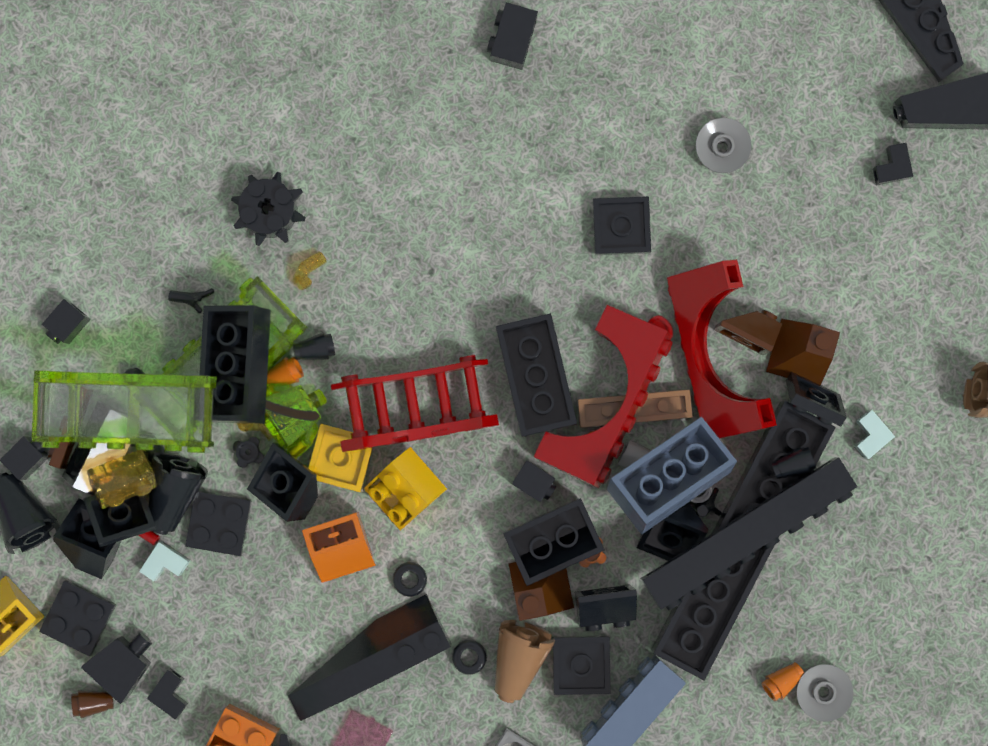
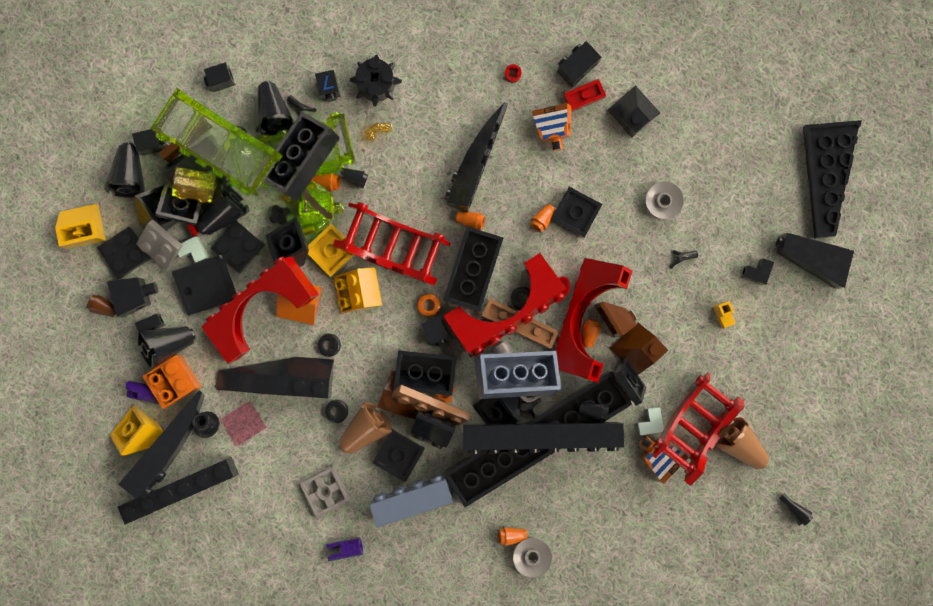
camera: 30 degrees right, 0 degrees up
none -> light grey plate [136,220,183,270]
none -> black cone [137,326,196,368]
none -> black container [172,254,237,316]
none -> red arch [201,257,319,364]
none -> black cone [255,81,294,137]
none -> black brick [315,70,341,102]
none -> medium nougat plate [392,385,470,425]
none -> orange piece [417,294,441,317]
none -> black wedge [444,102,508,212]
none -> orange cone [456,211,485,230]
none -> red bush [505,64,522,83]
none -> black piece [510,286,530,310]
none -> orange cone [529,204,556,233]
none -> torso [532,103,571,151]
none -> red plate [563,79,606,112]
none -> orange cone [582,319,602,348]
none -> black slope [607,85,660,138]
none -> torso [639,436,689,484]
none -> red fence [653,372,744,486]
none -> black bar [669,250,698,269]
none -> yellow piece [713,301,736,329]

